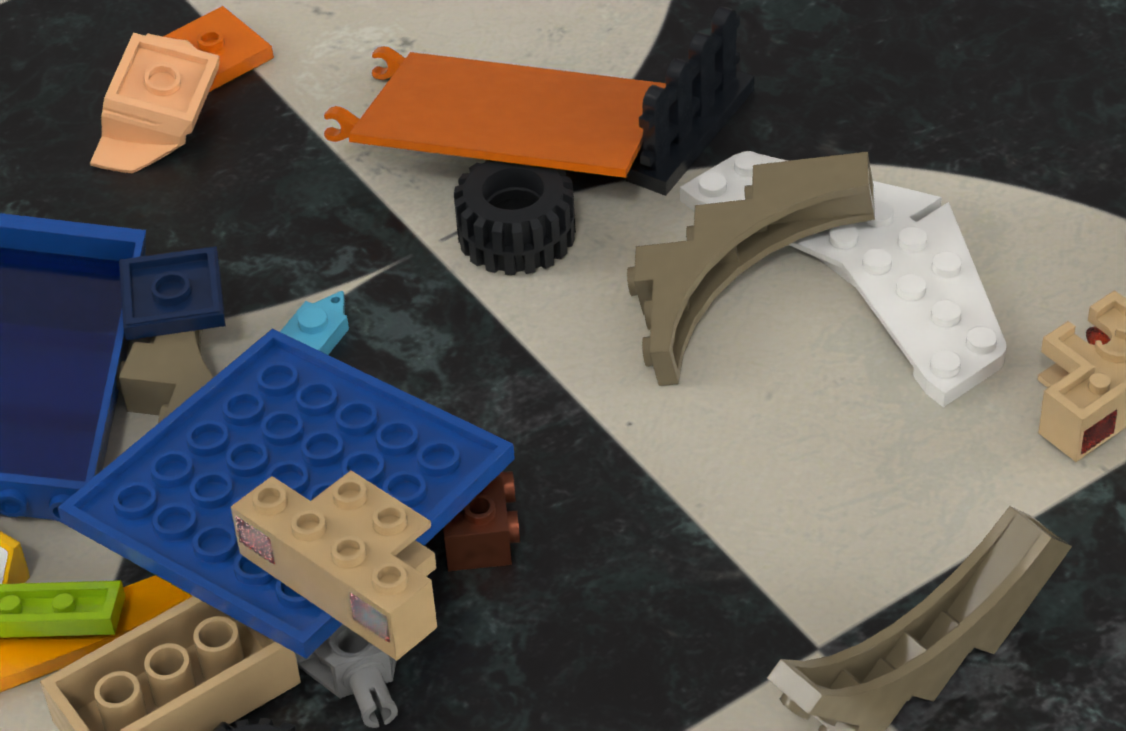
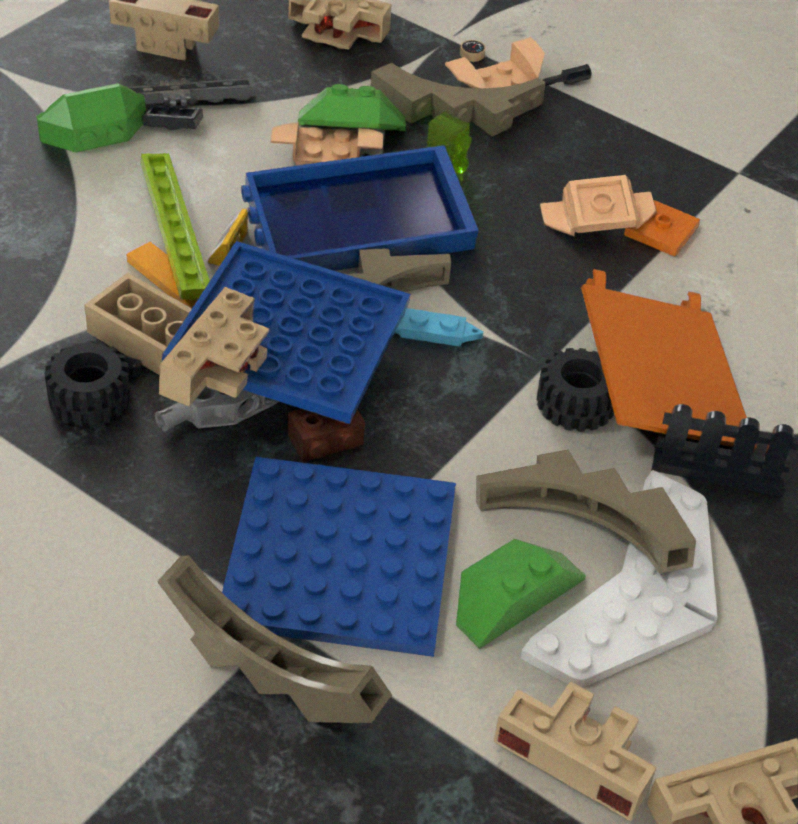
camera: 65 degrees right, 0 degrees up
dark blue tile [119,246,226,340] -> none
none -> blue plate [222,457,456,657]
none -> bright green wedge [456,539,586,649]

